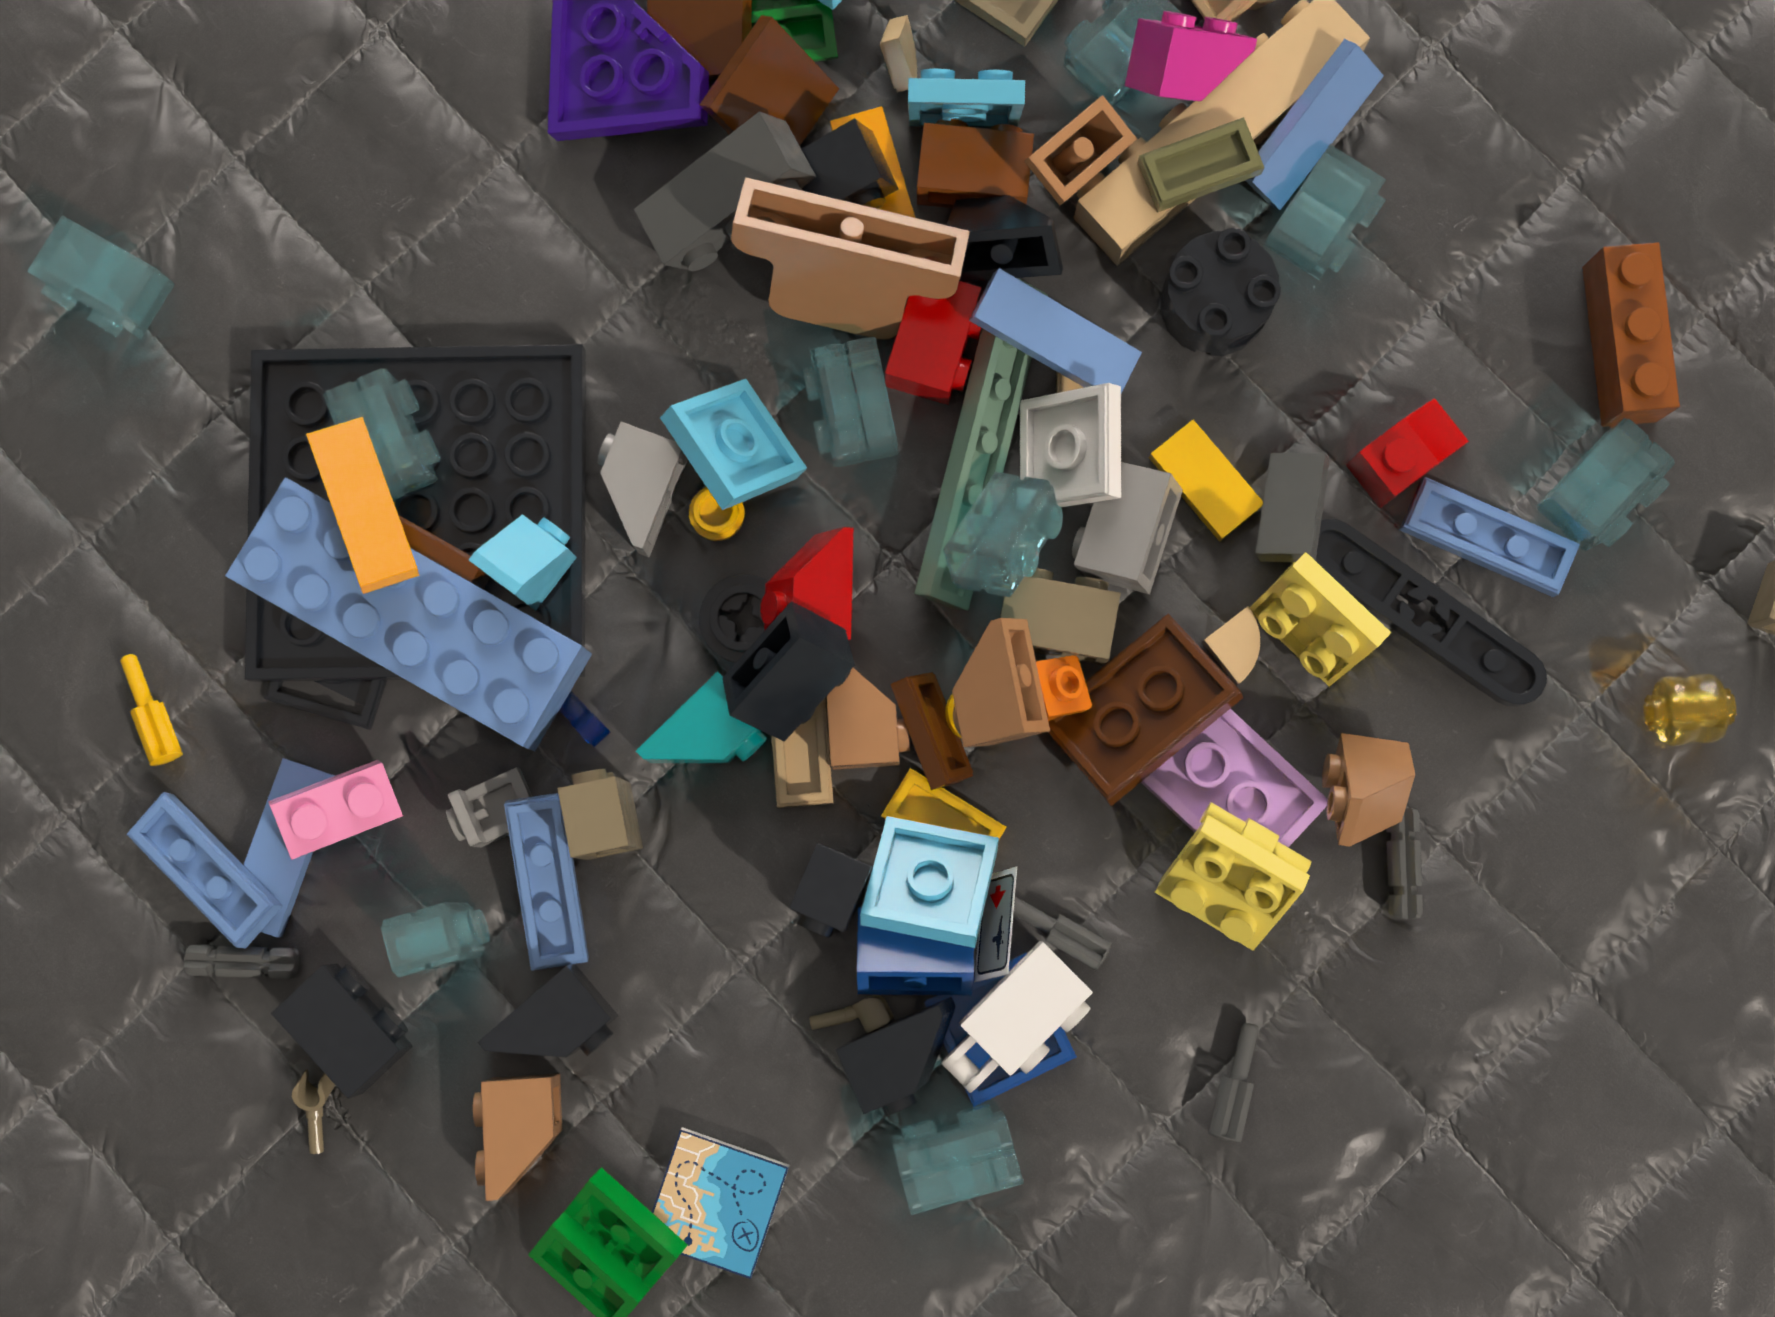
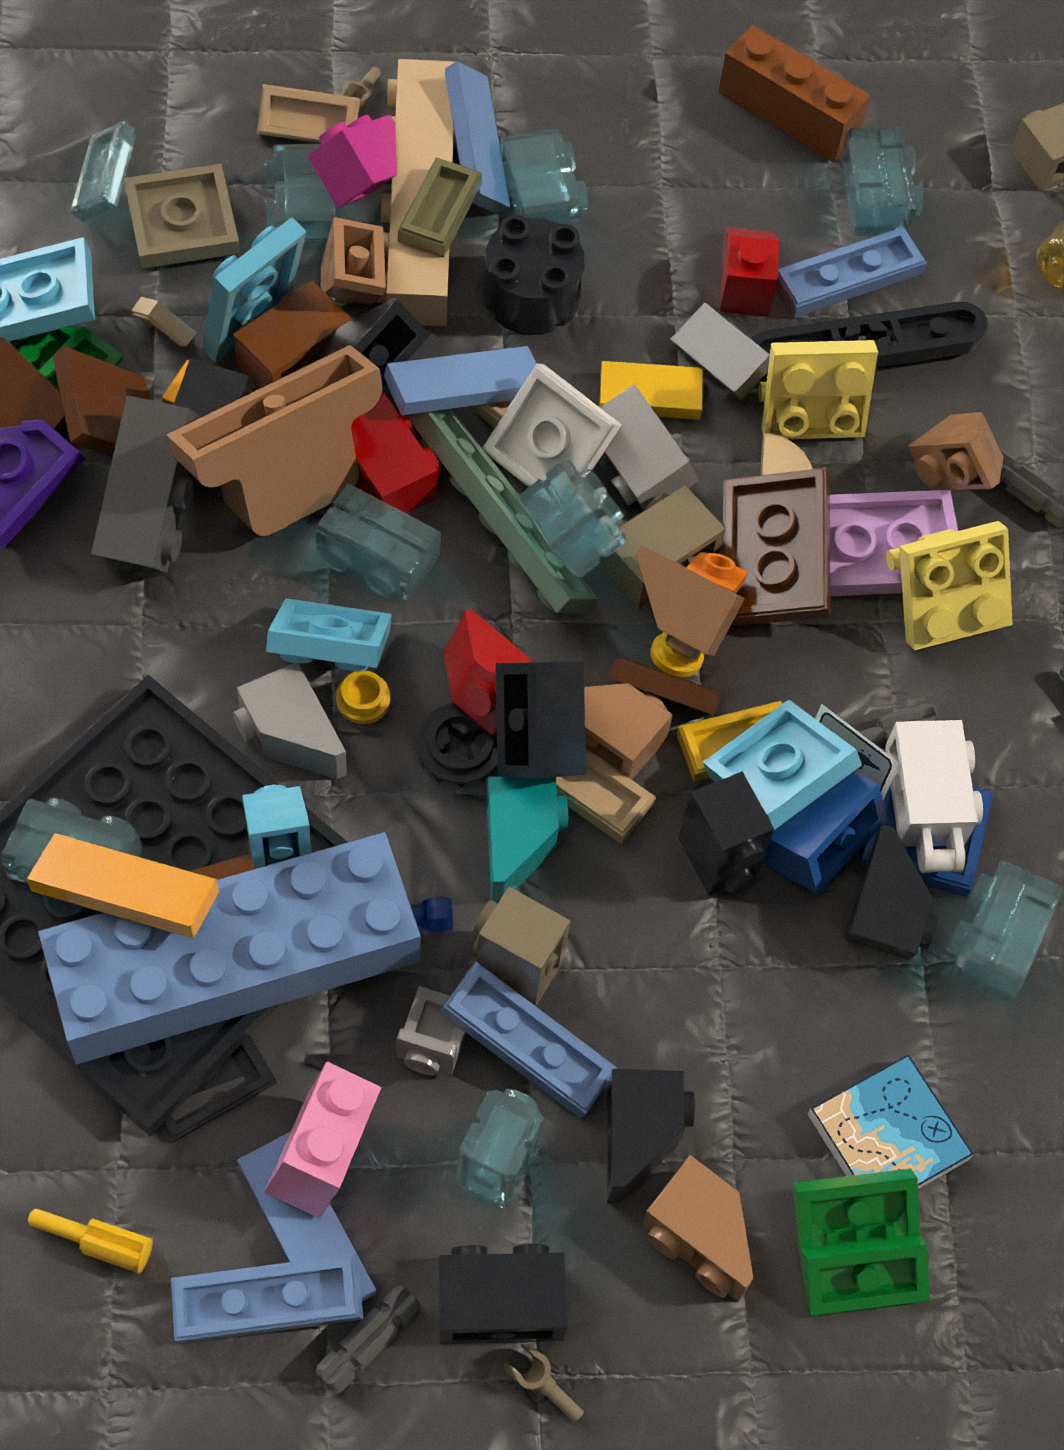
camera: 60 degrees left, 20 degrees down
dark tan hand [809,994,894,1033] -> none

